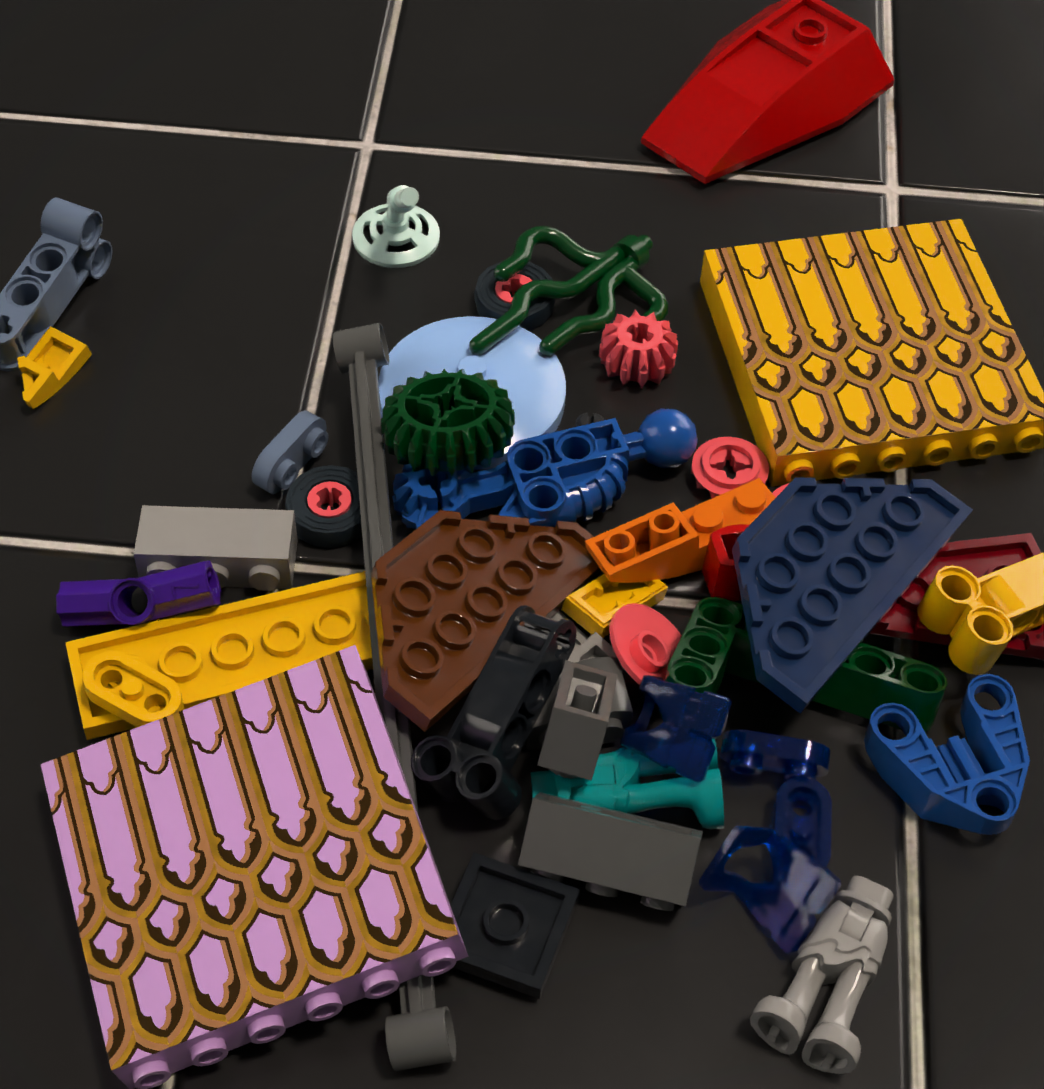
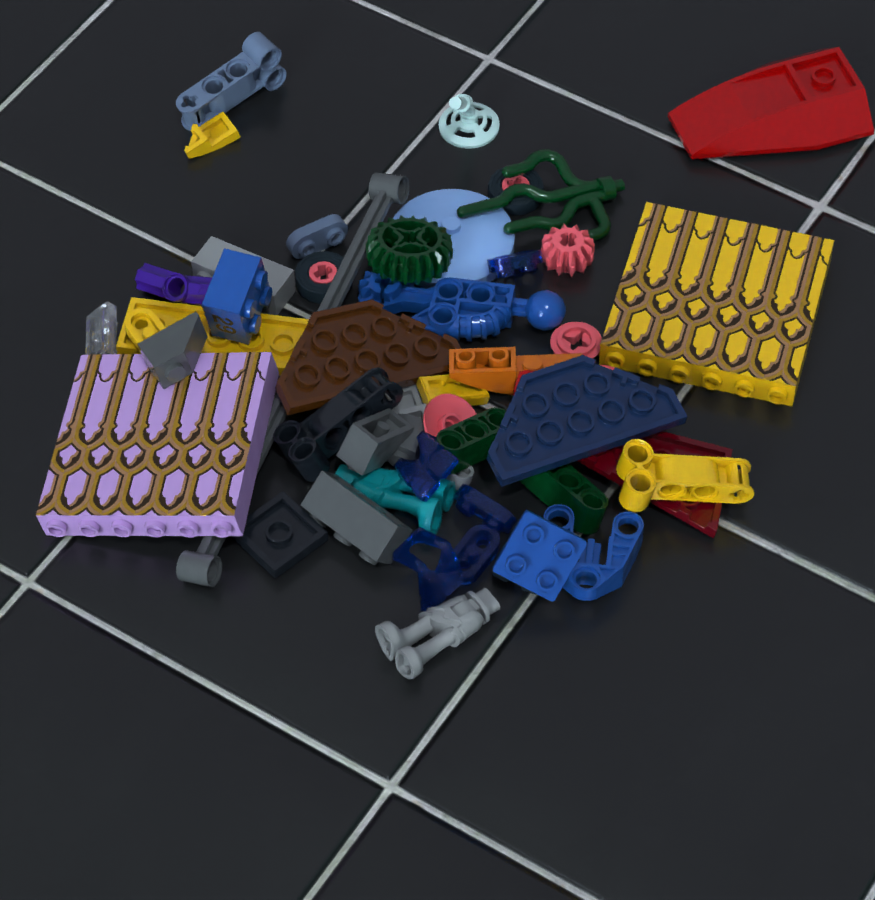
camera: 30 degrees right, 0 degrees up
none -> clear plate [85,301,118,355]
none -> dark grey slope [138,311,207,389]
none -> blue brick [202,248,272,345]
none -> clear blue plate [487,249,543,278]
none -> blue plate [492,510,587,602]

